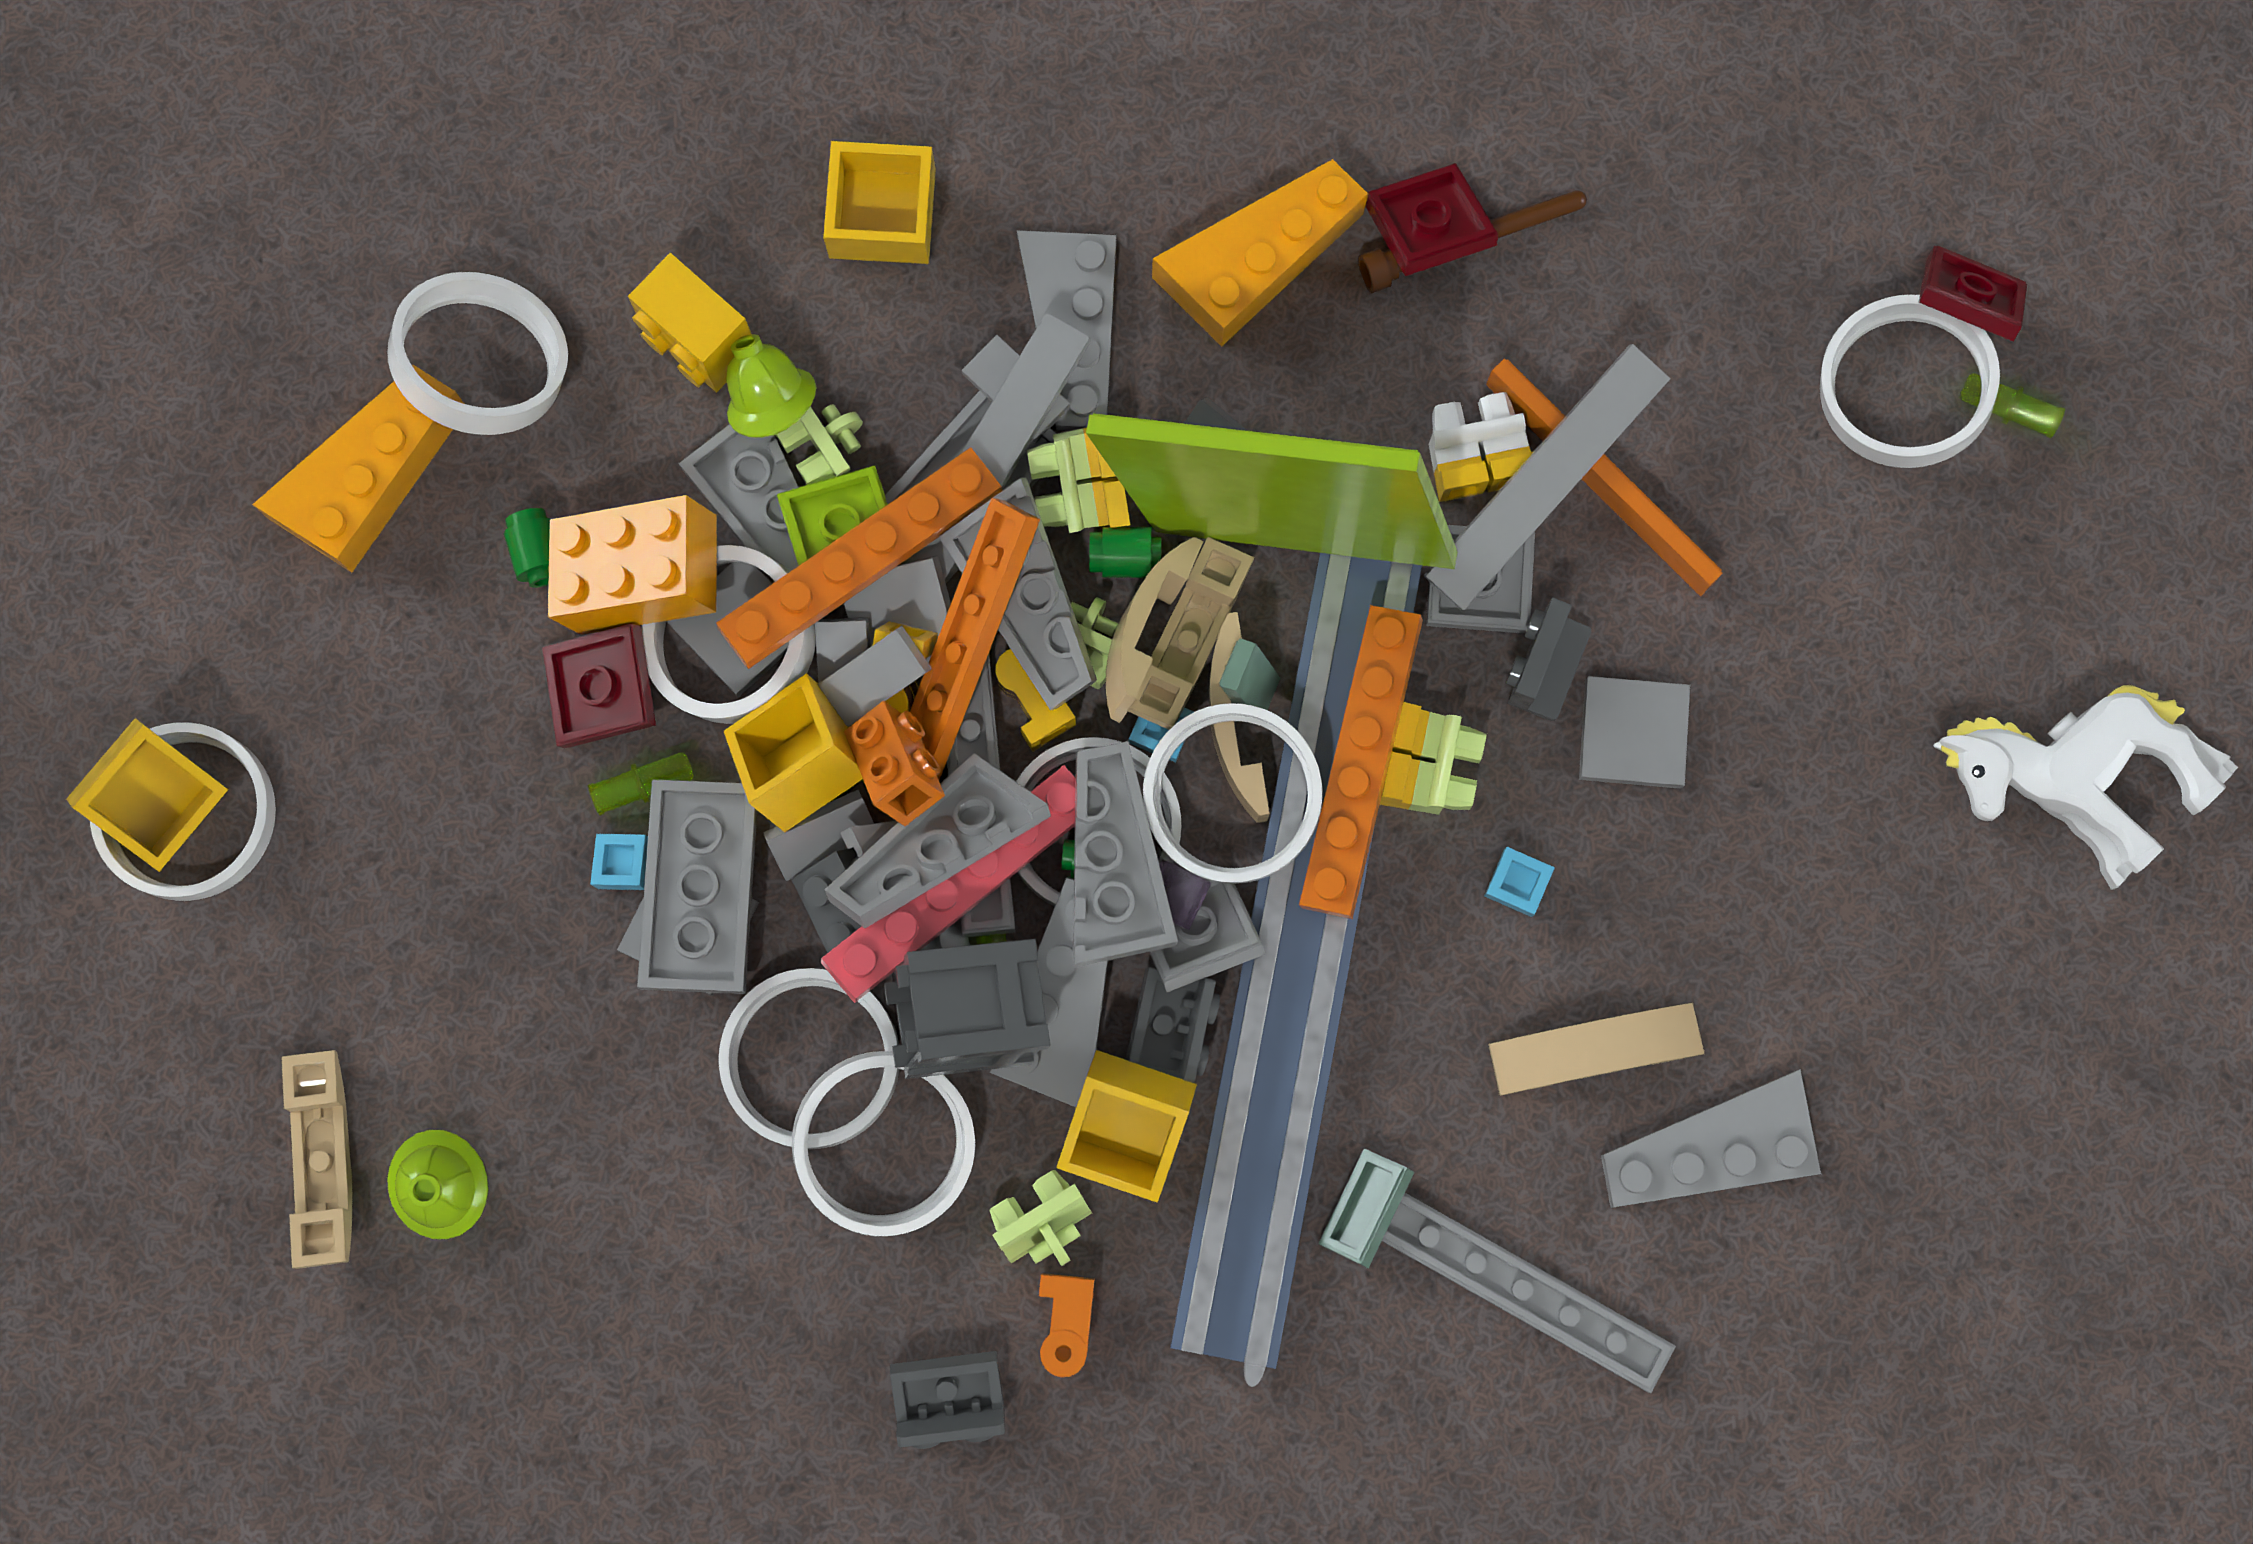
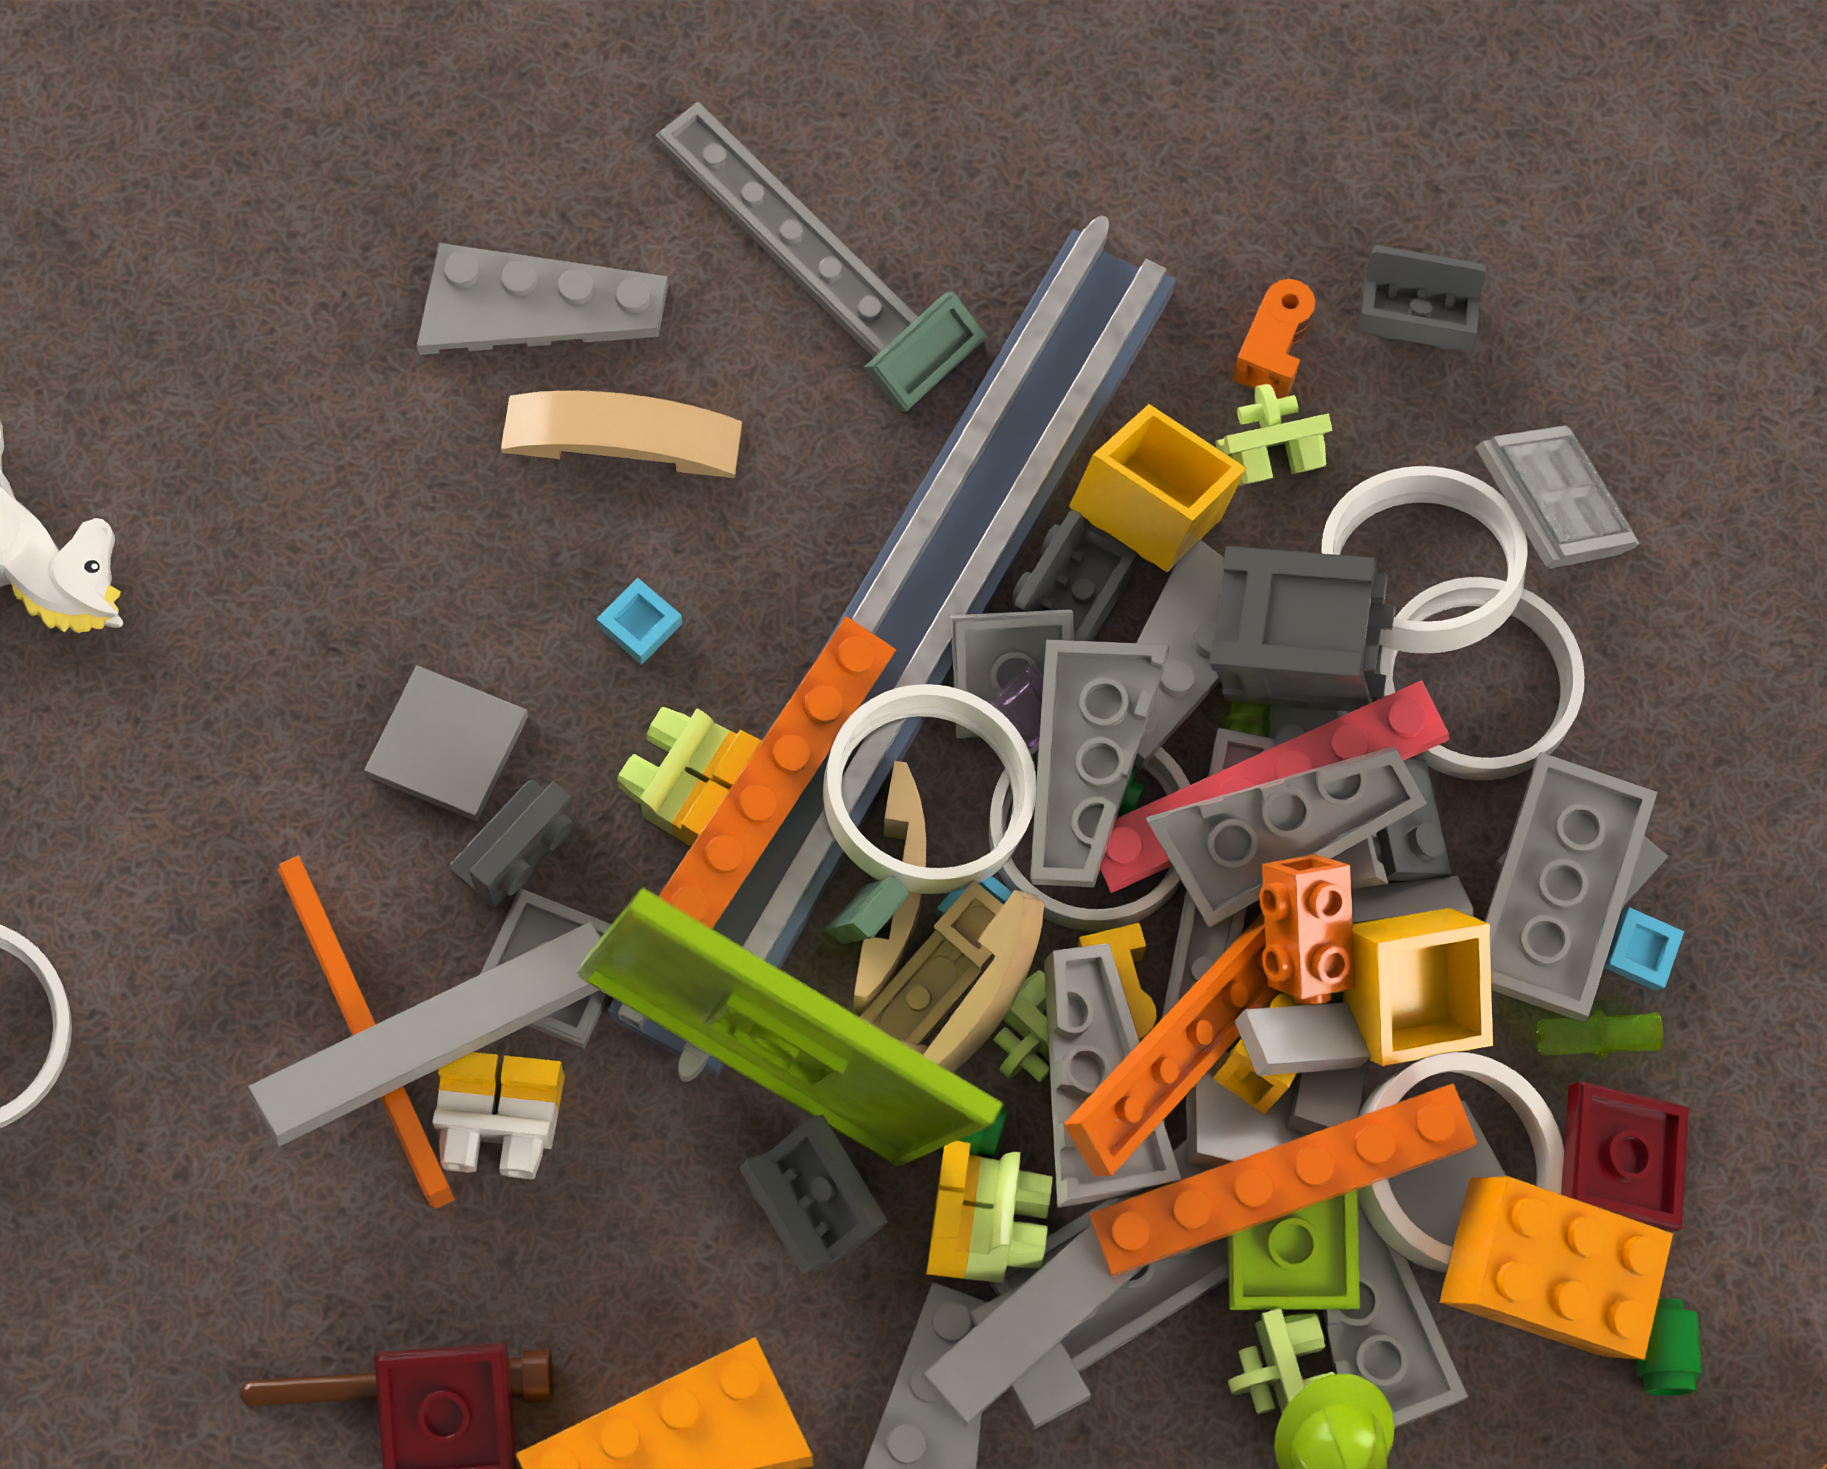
camera: 165 degrees left, 10 degrees down
none -> piece [1475,425,1640,569]

